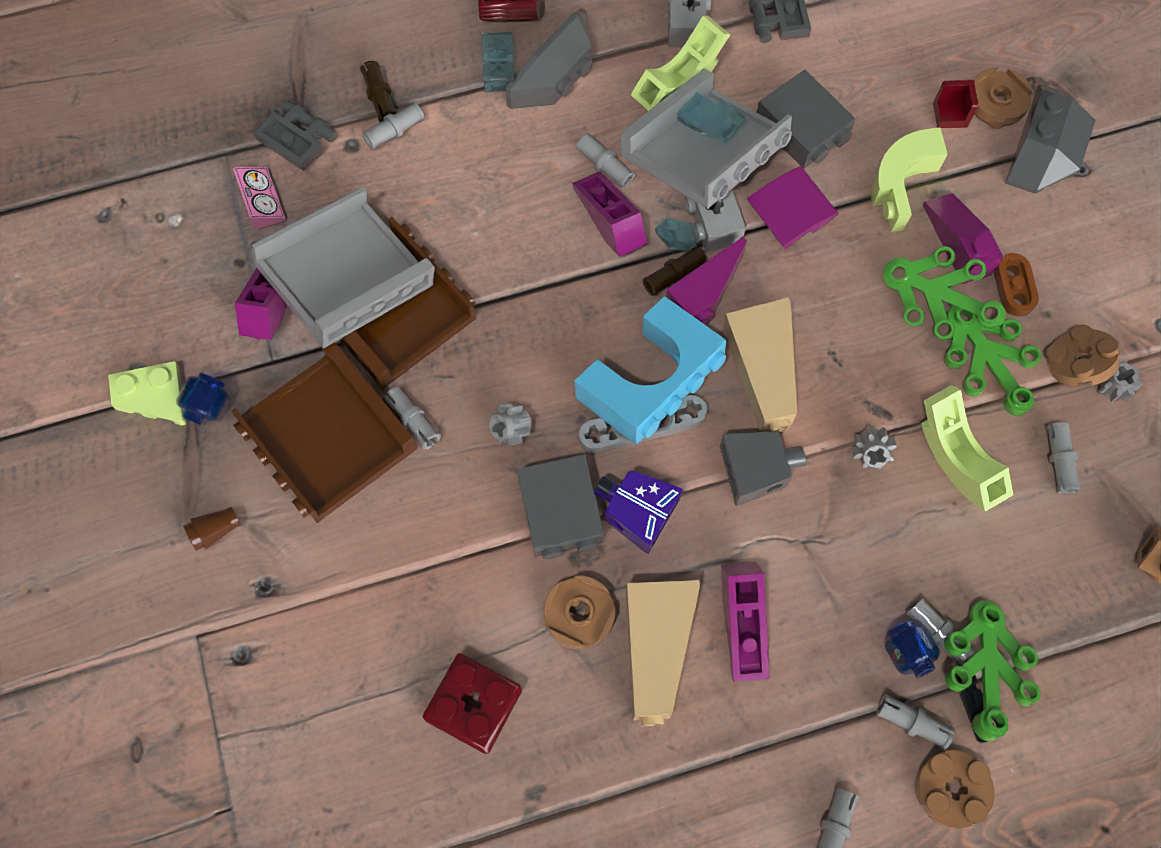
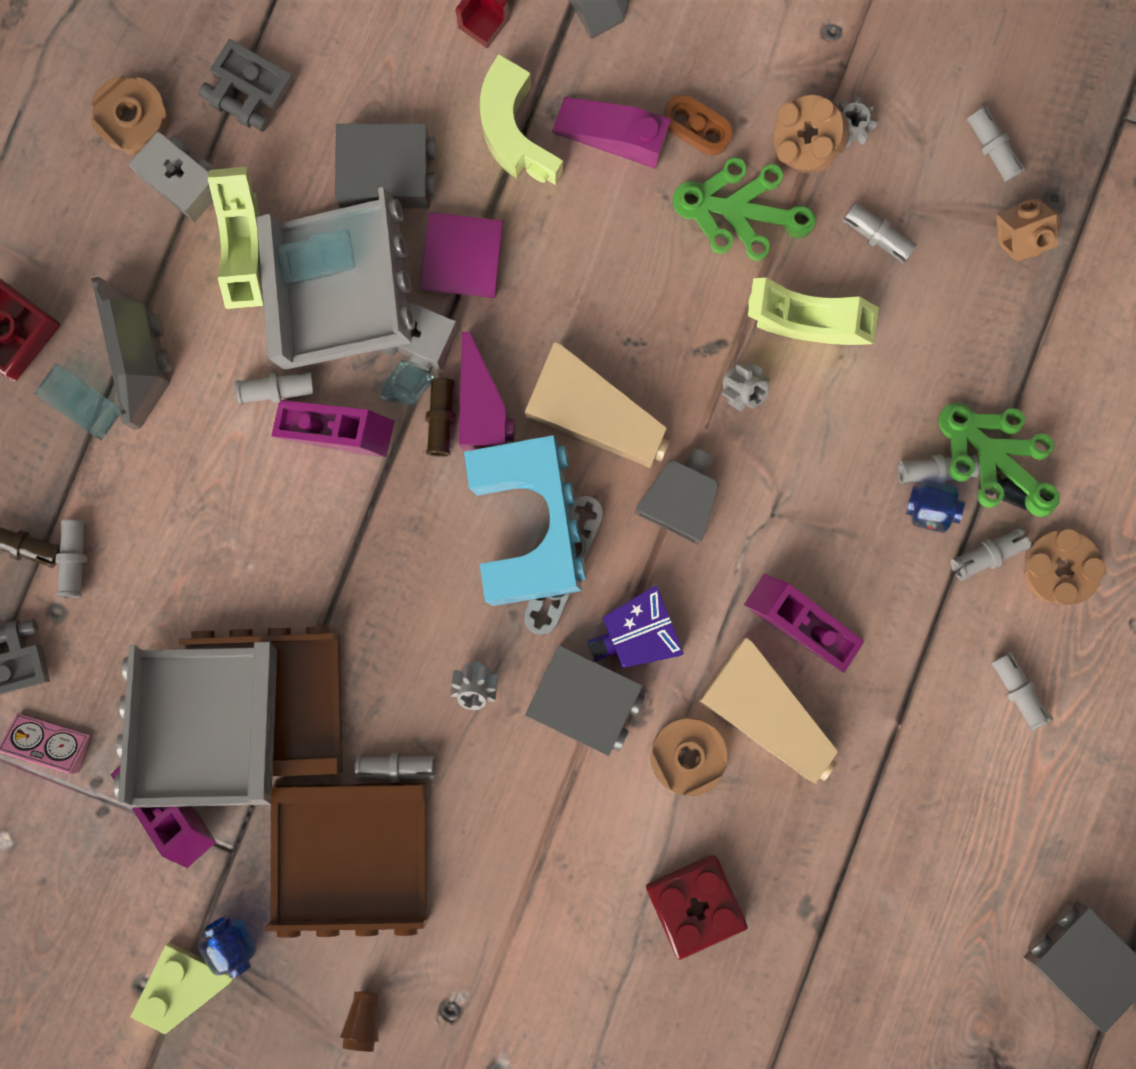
camera: 50 degrees left, 15 degrees up
bright green plant [883,246,1006,340] -> none

